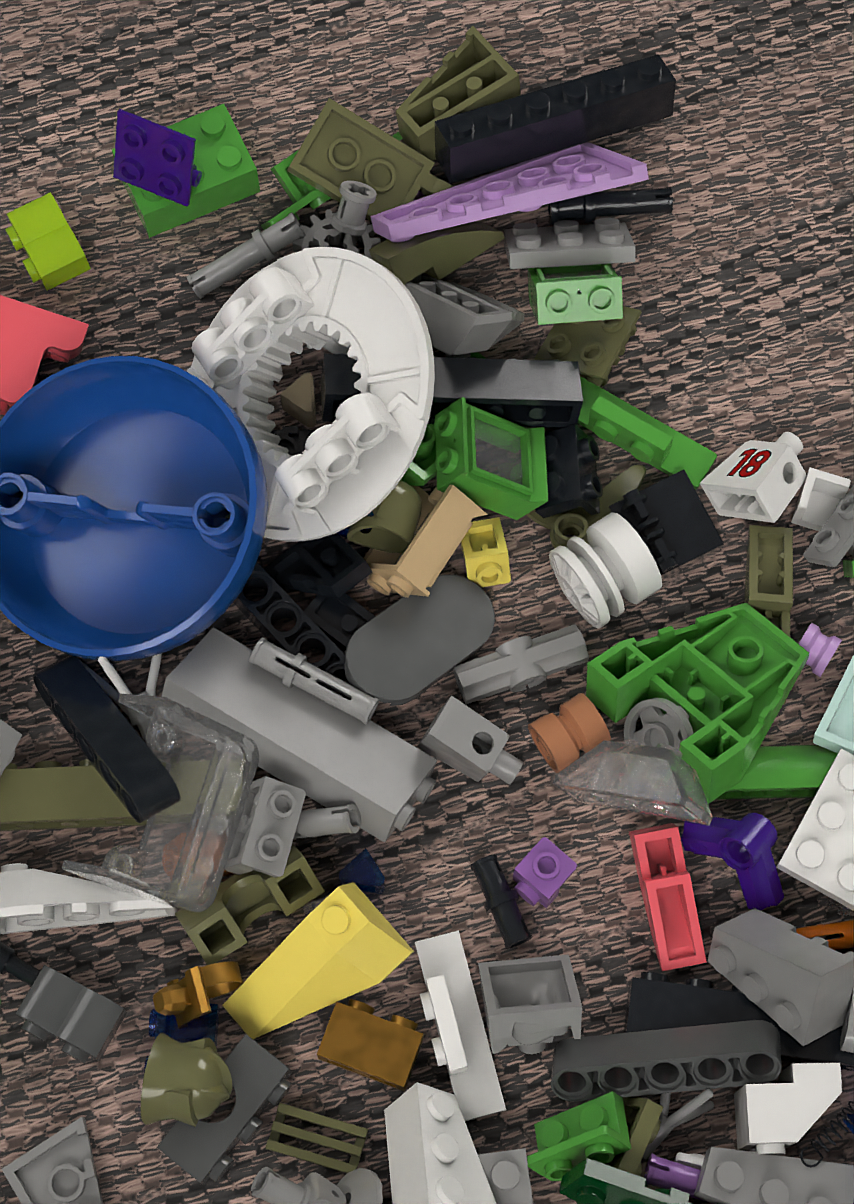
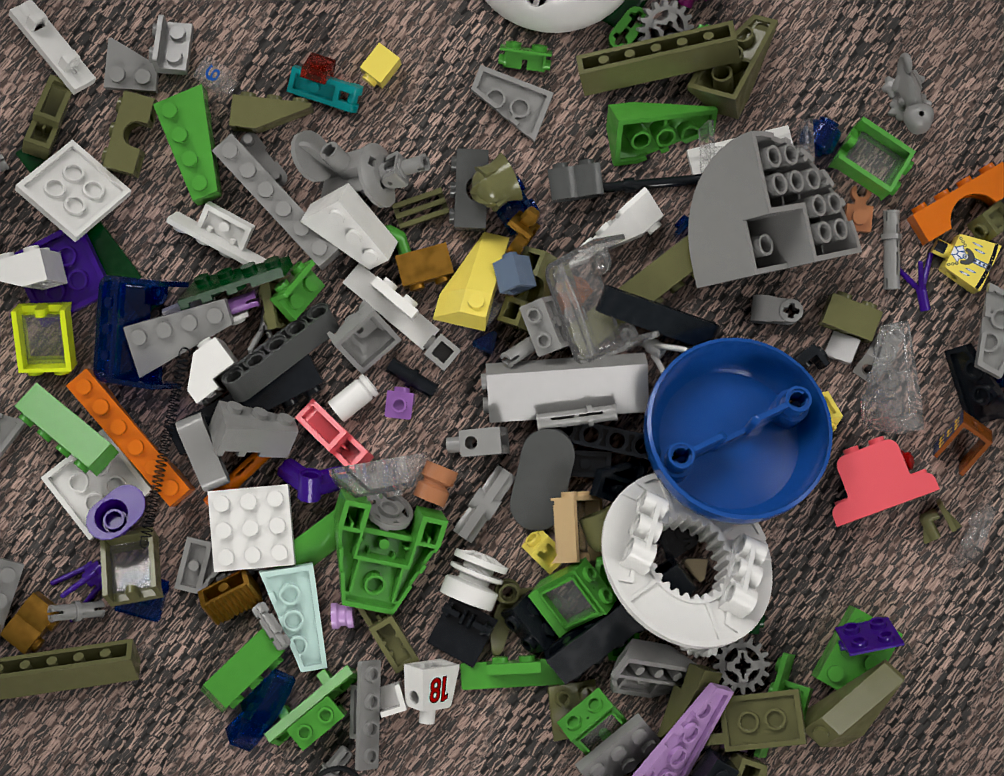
camera: 145 degrees right, 15 degrees up
lime brick [5,192,91,291] -> none
light grey pin [187,212,306,299] -> none
light grey bush [331,180,377,236] -> none
none -> white piece [328,374,379,422]
none -> bright green arm [385,225,411,255]
none -> light grey brick [423,334,461,371]
none -> sand blue brick [493,252,536,295]
none -> olive wedge [804,659,905,747]

